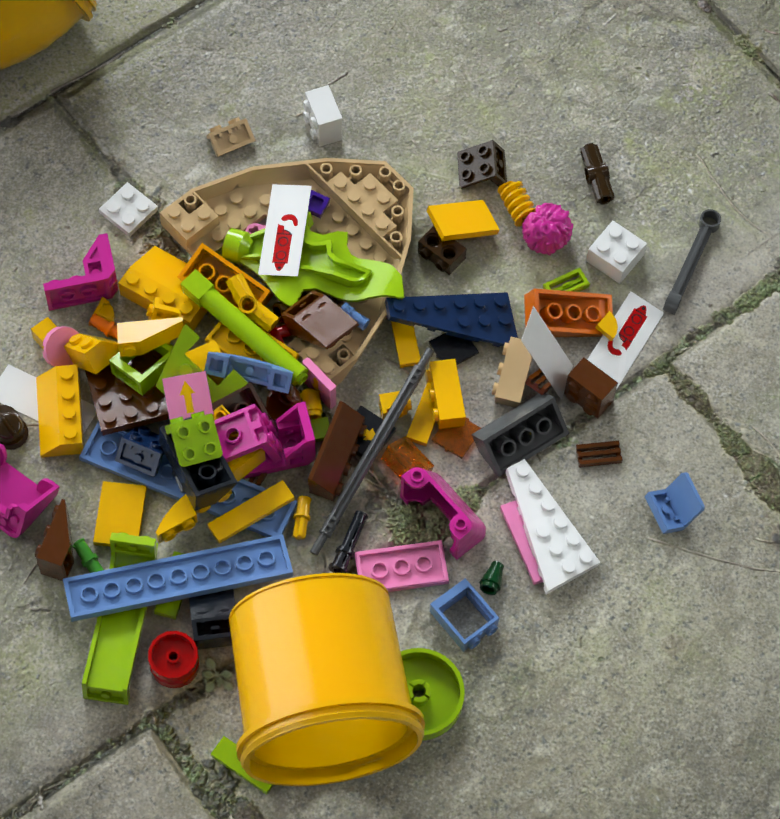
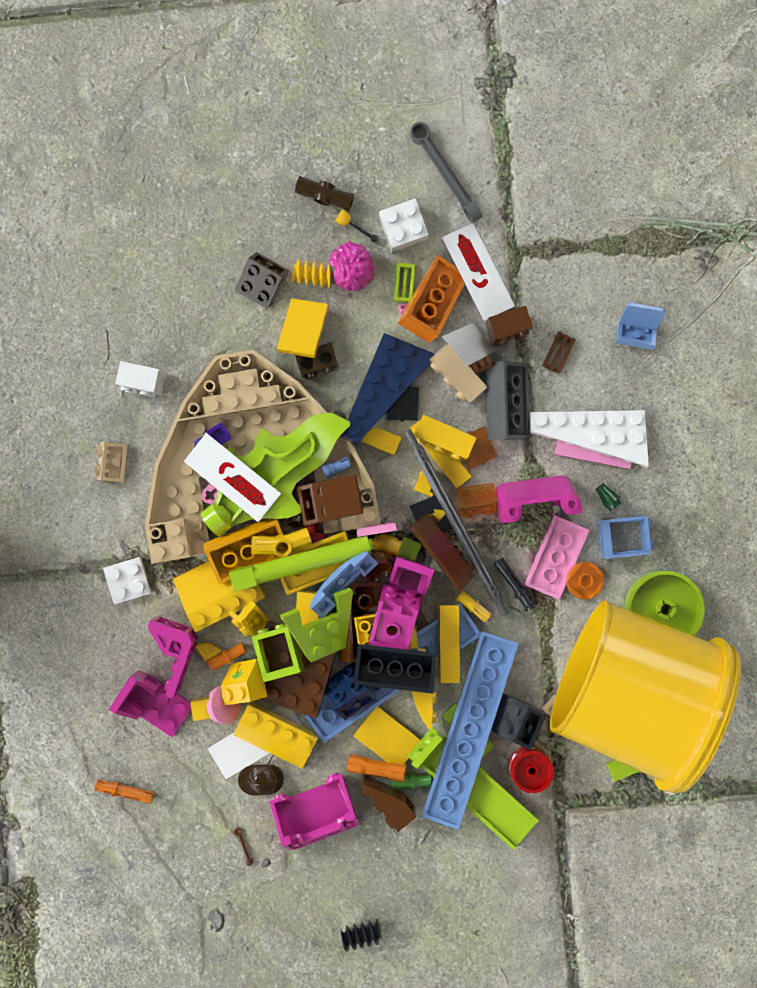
camera: 50 degrees left, 25 degrees up
yellow slope [117,317,184,357] -> none
bright pink tile [162,371,214,420] -> none
lime bracket [164,411,223,467] -> none
yellow tile [595,311,618,341] -> none
none -> dark pink bracket [108,670,191,737]
none -> hinge [335,209,378,243]
none -> orange axle [347,754,407,783]
none -> orange tile [566,561,604,600]

